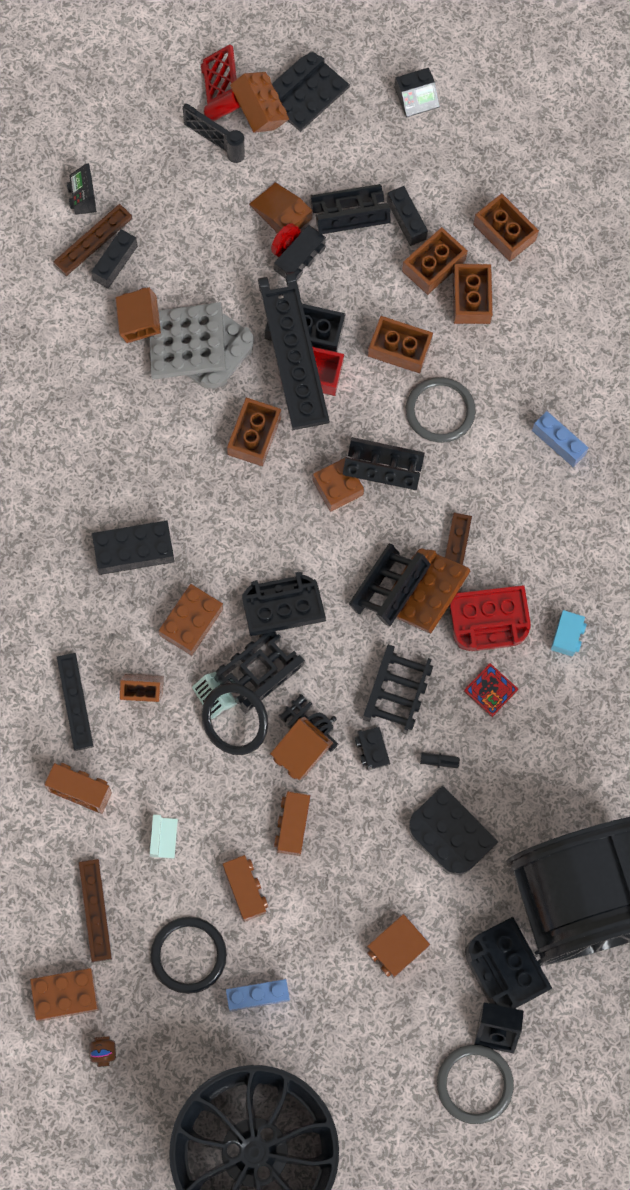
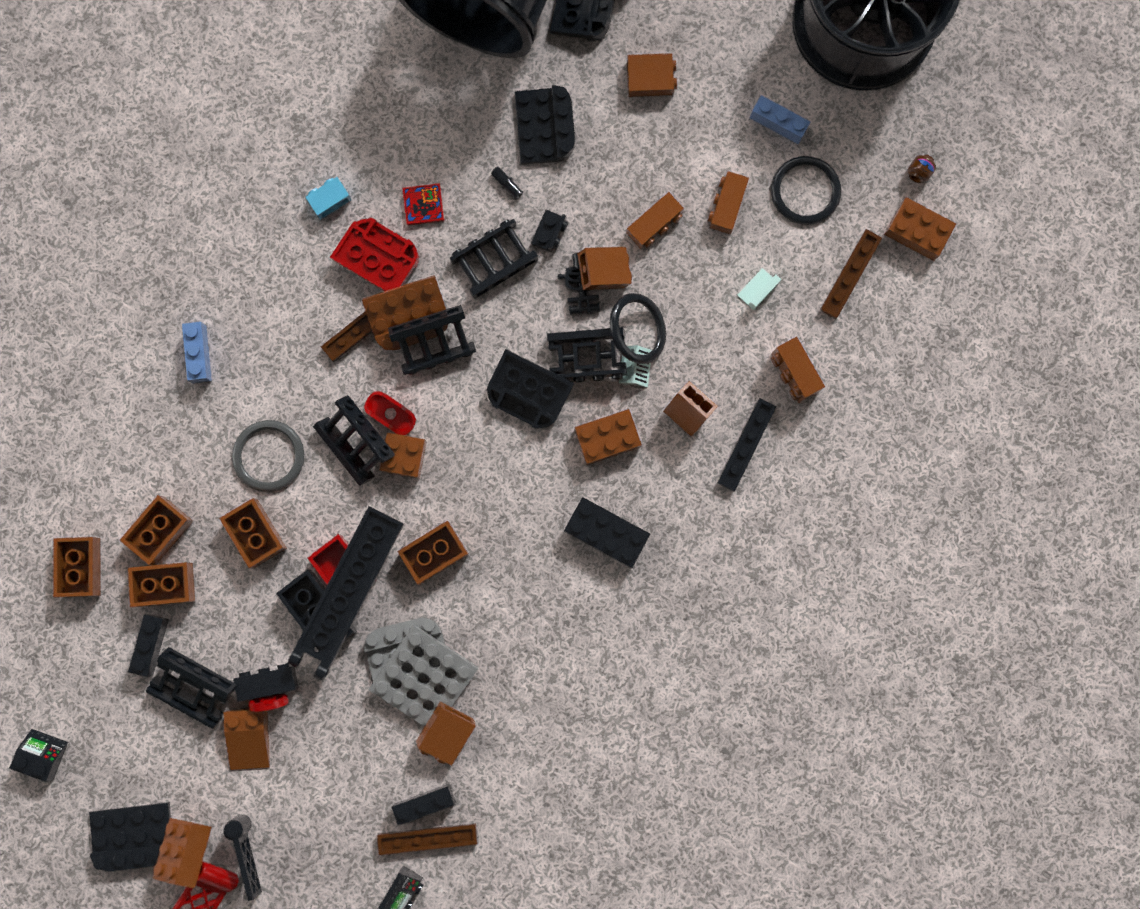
camera: 140 degrees left, 10 degrees up
none -> red piece [364,391,416,435]

